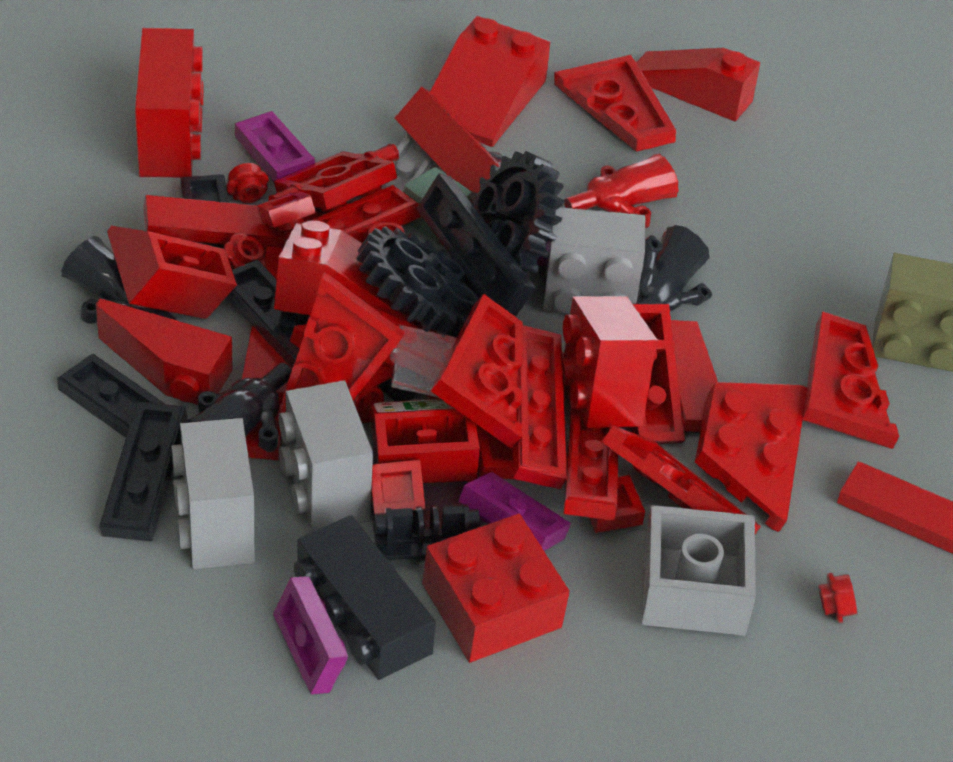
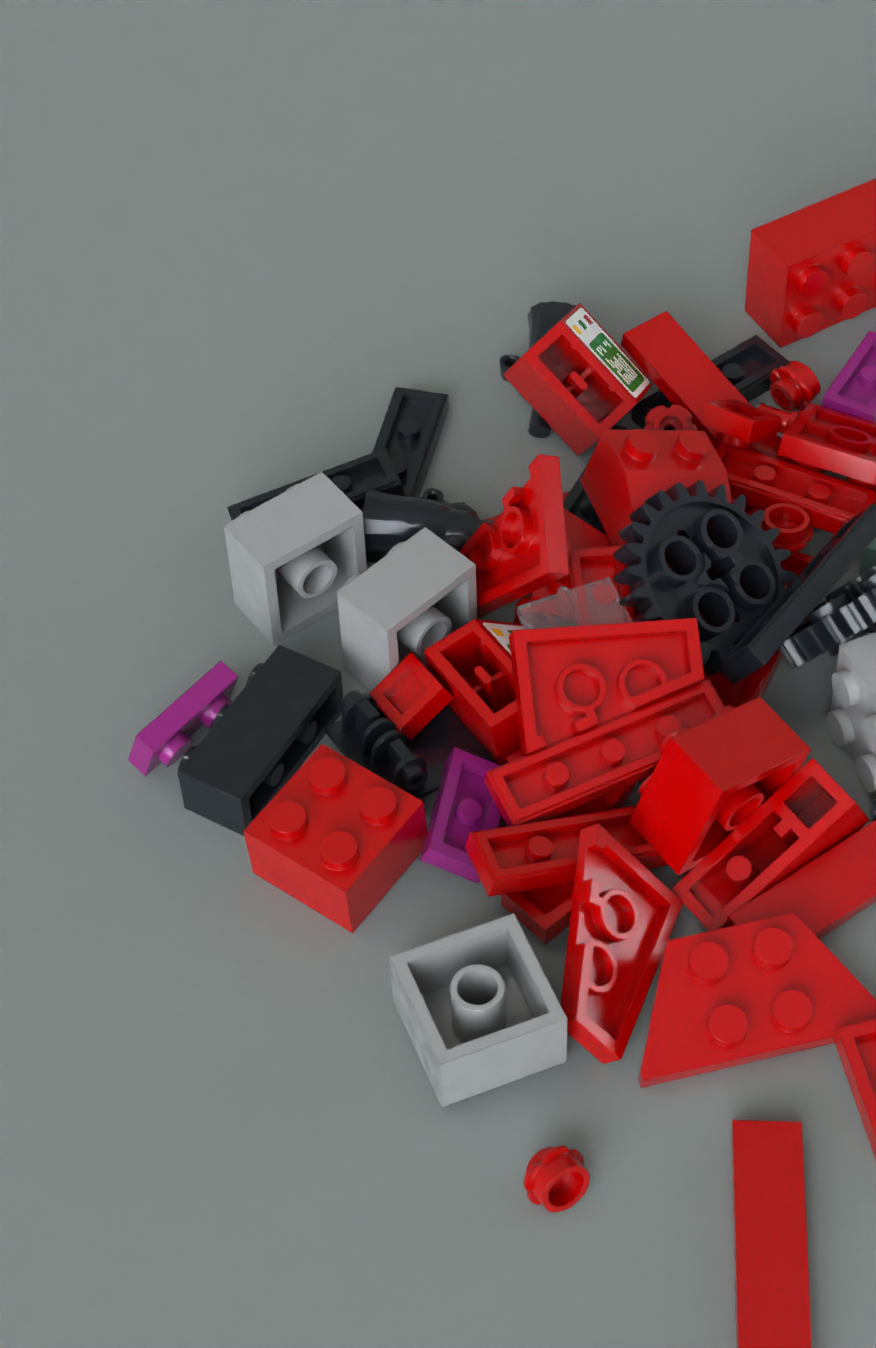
camera: 70 degrees right, 5 degrees up
red slope [96,298,233,405] -> none

